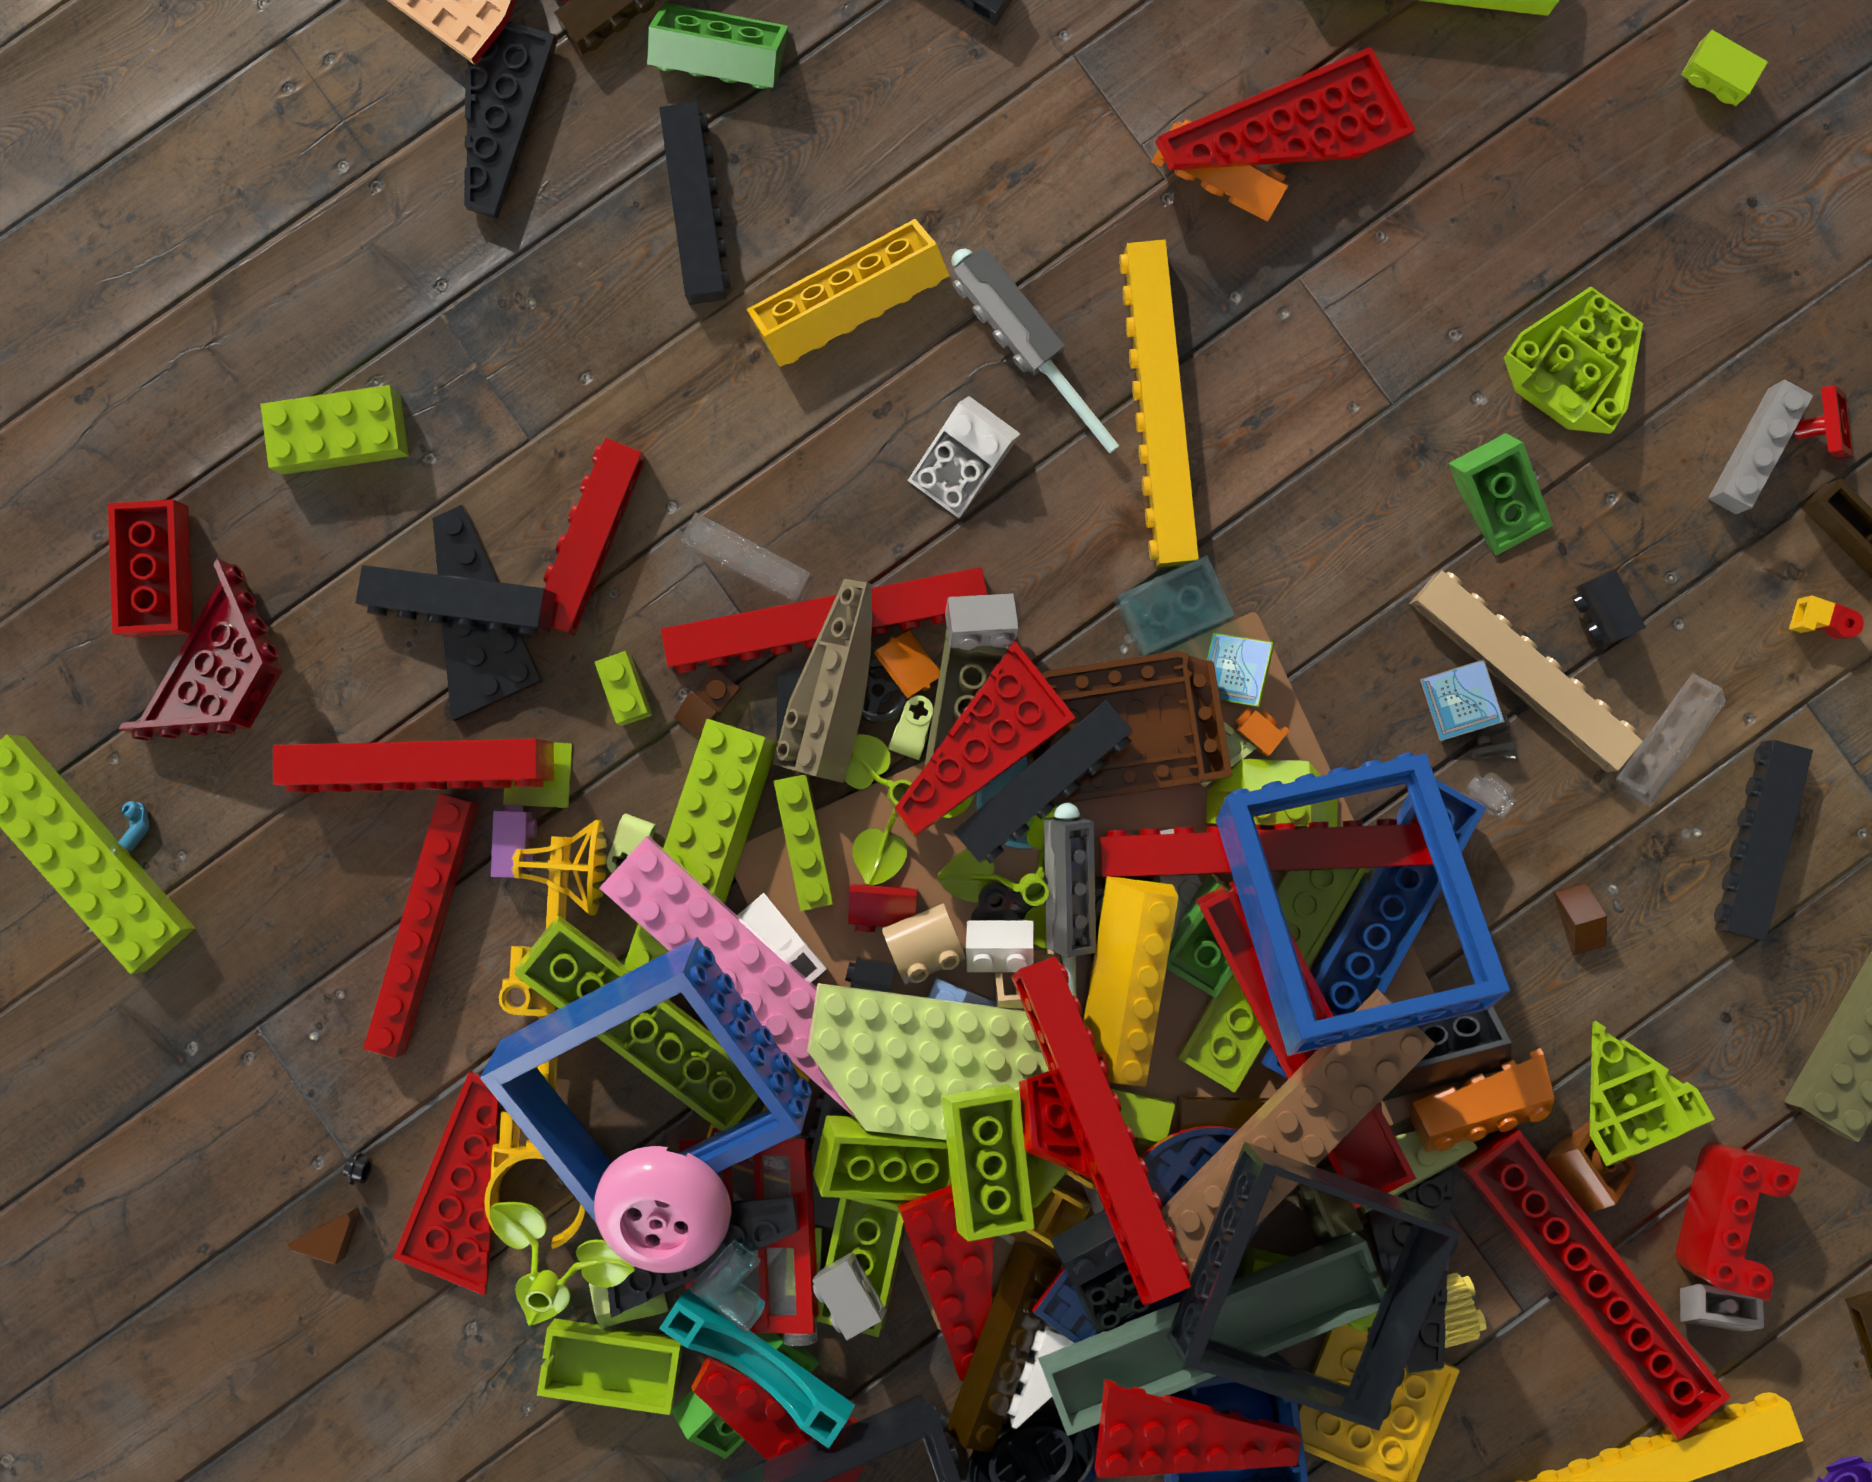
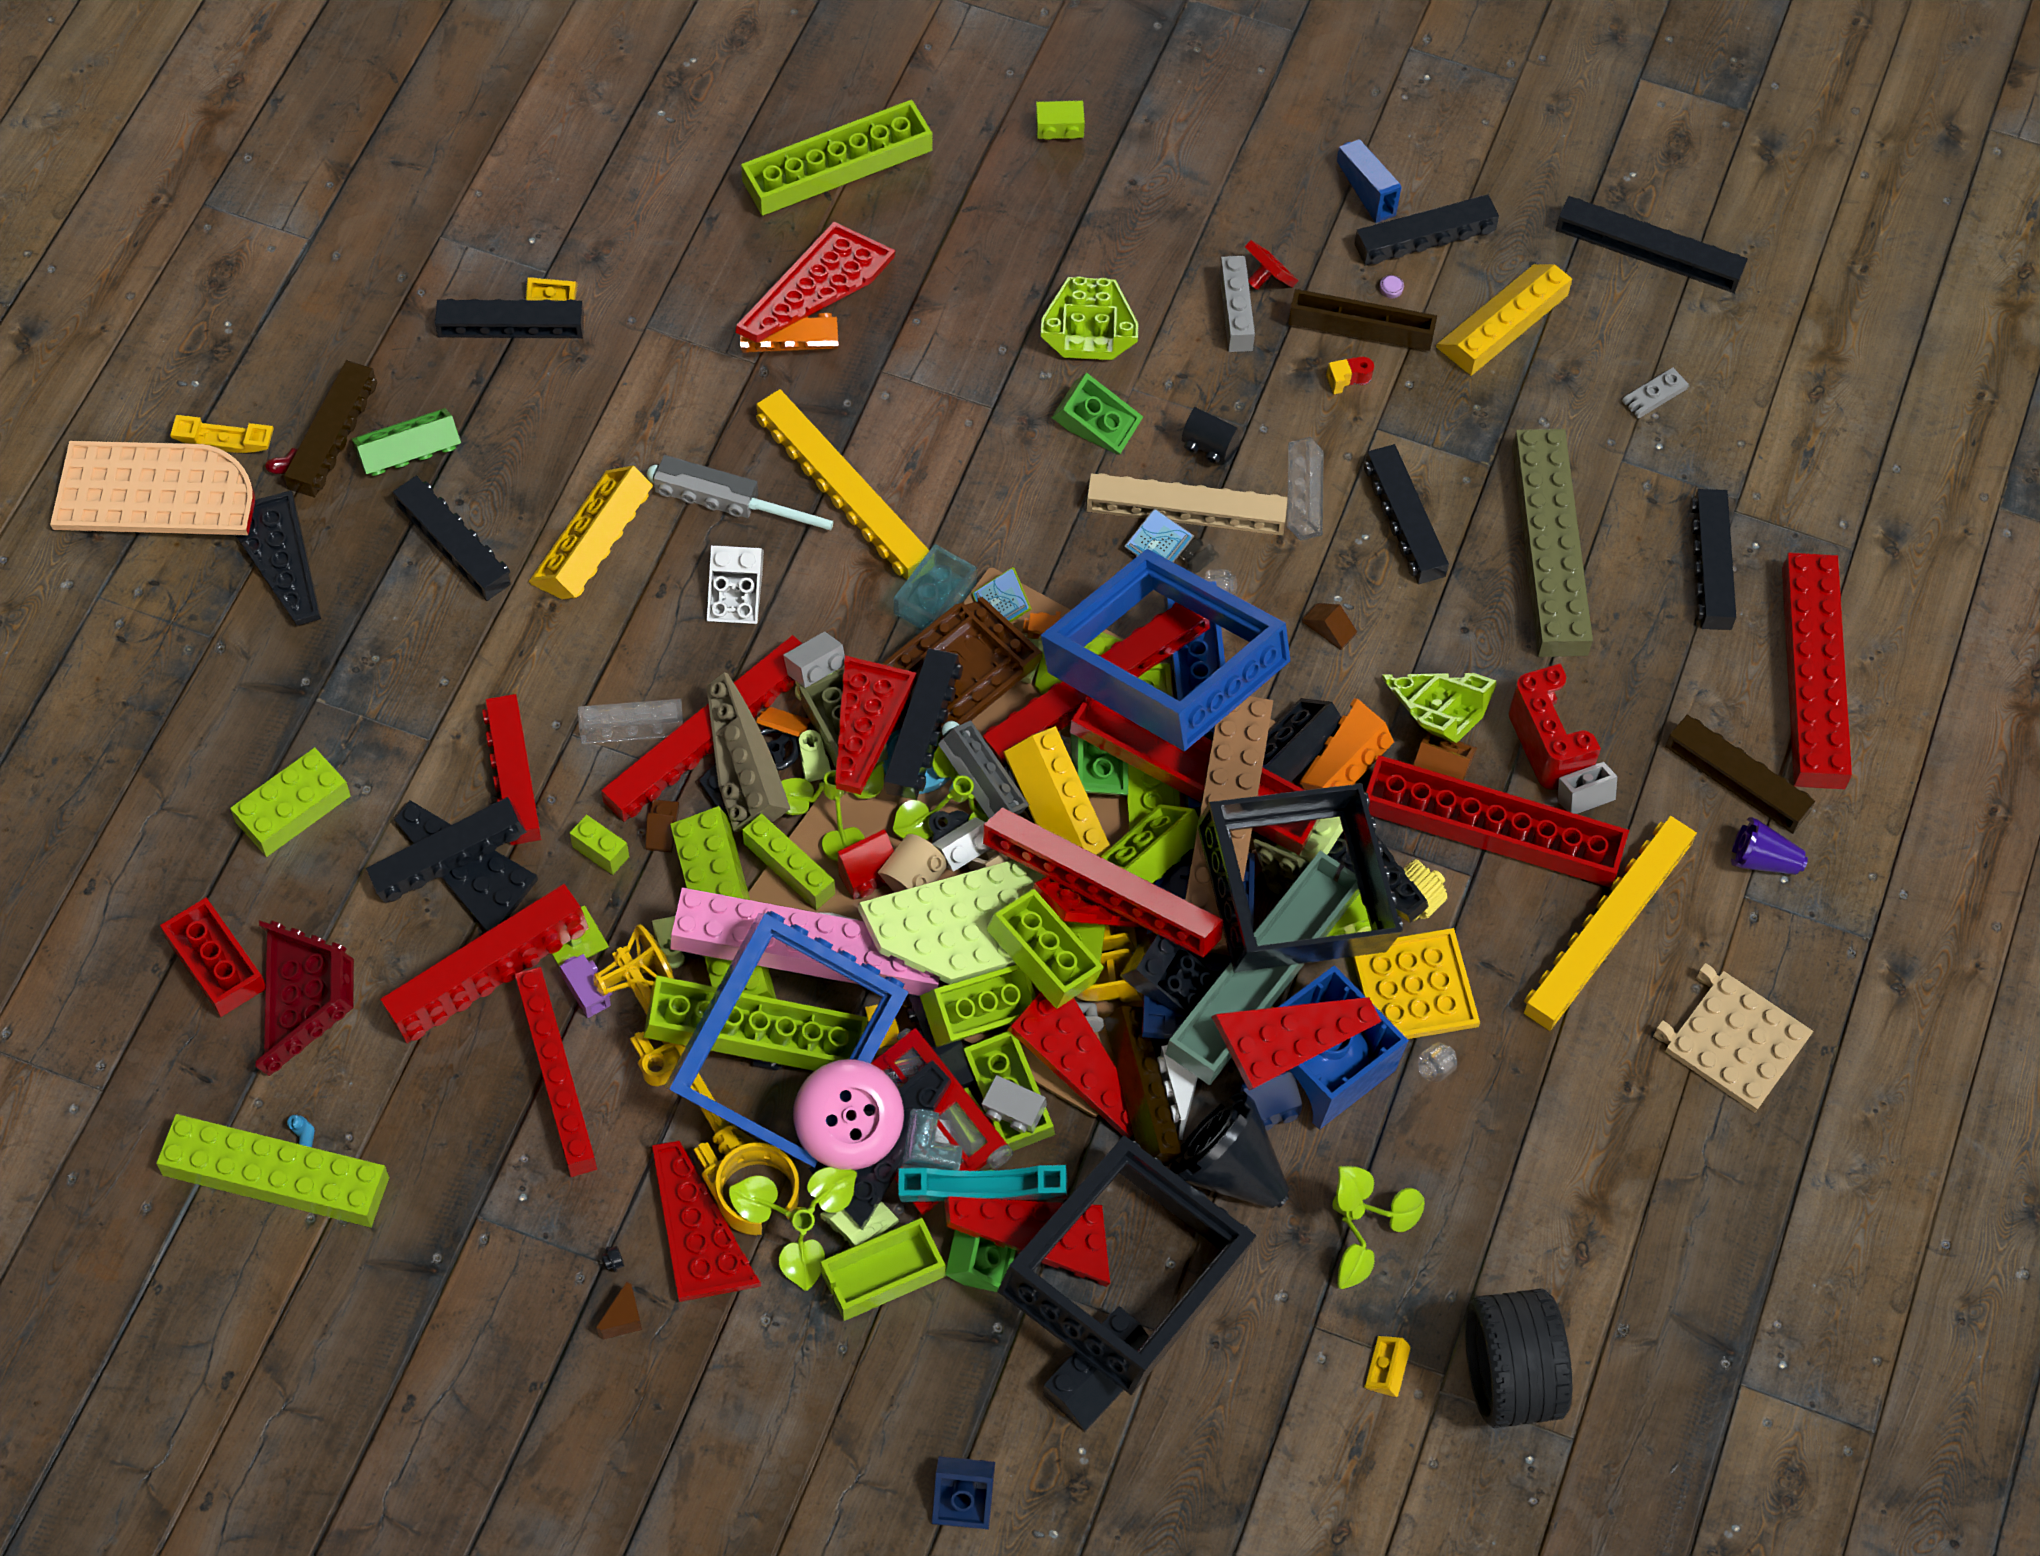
camera: 35 degrees left, 25 degrees down
none -> lime brick [1100,804,1199,883]

